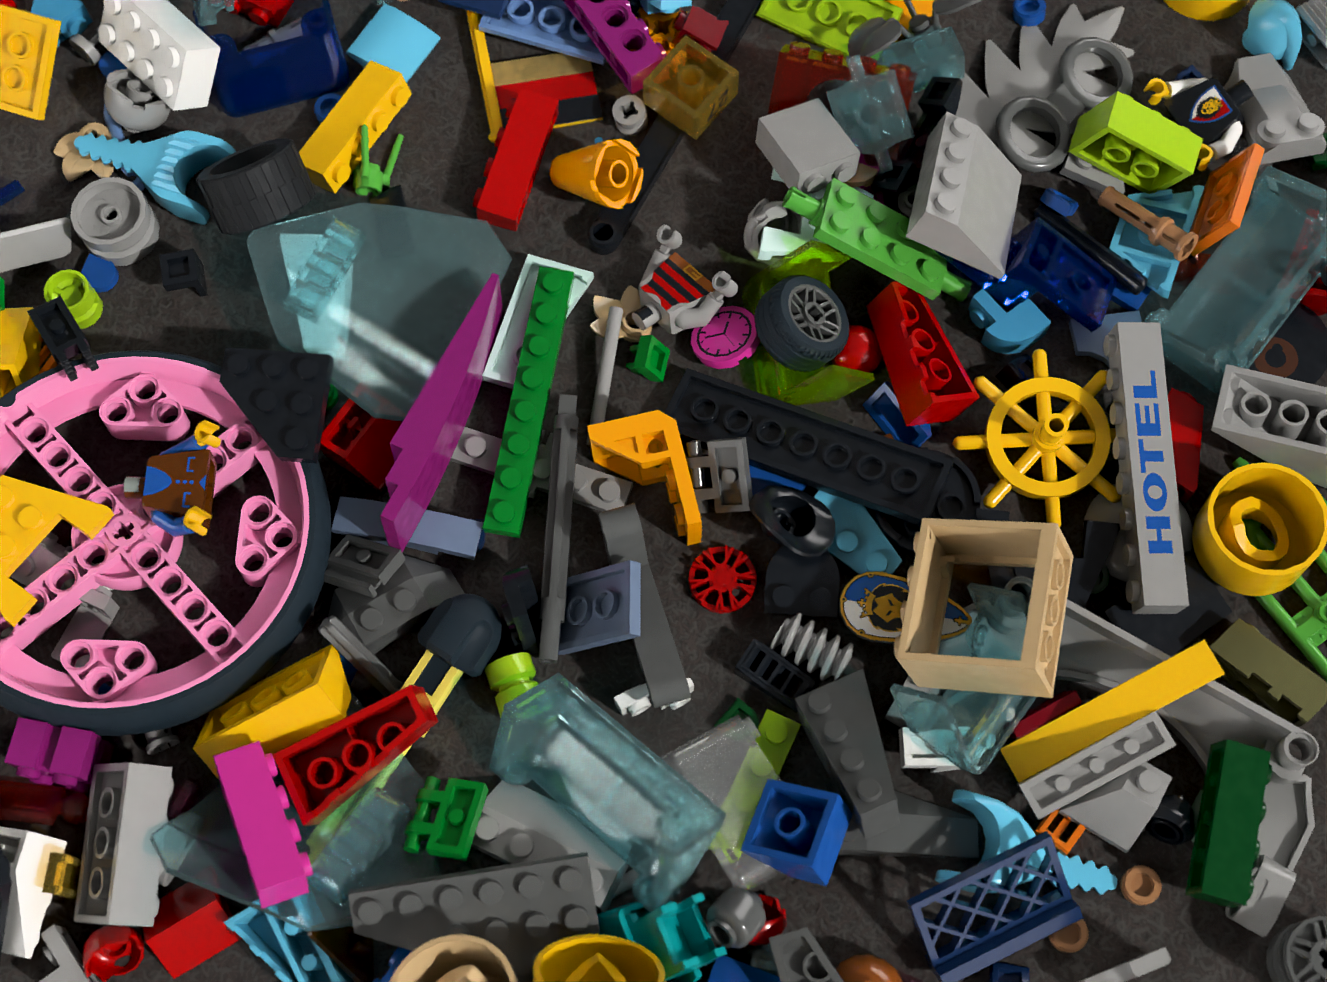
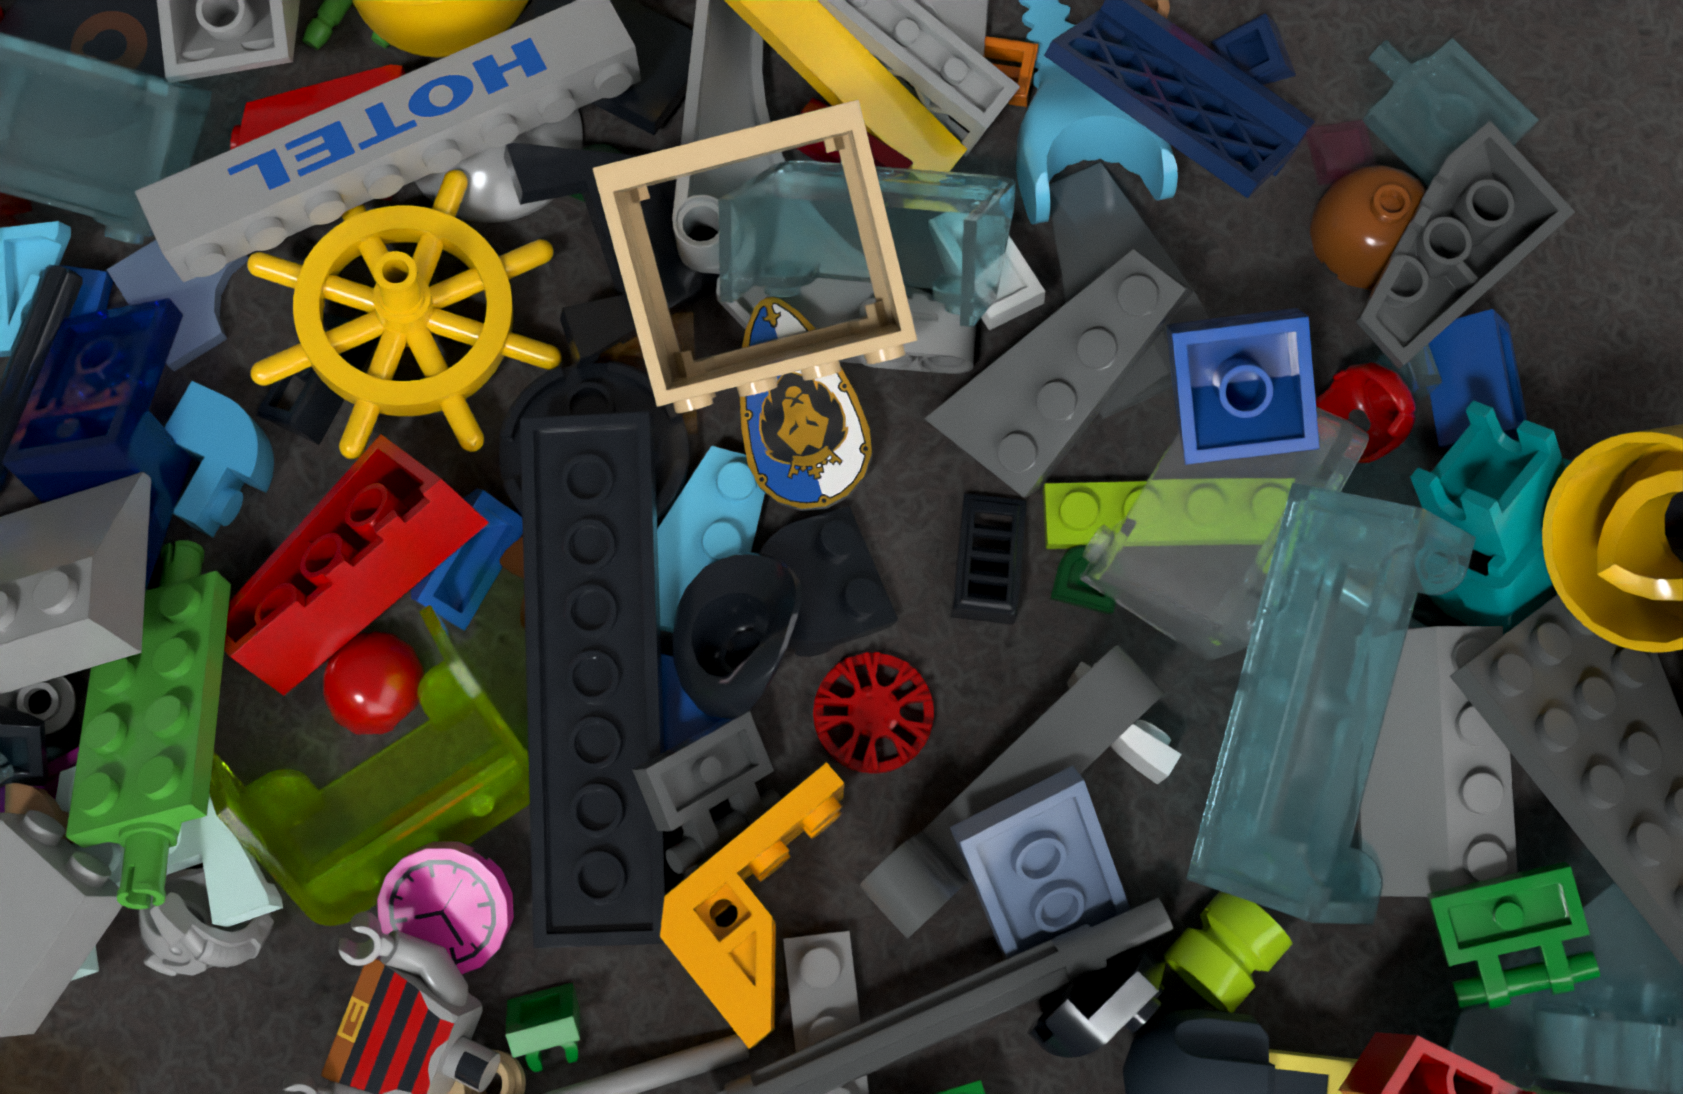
camera: 120 degrees left, 5 degrees up
dark grey head [706,887,766,948] -> none
black wheel [754,275,849,372] -> none
light grey piece [770,612,854,681] -> none

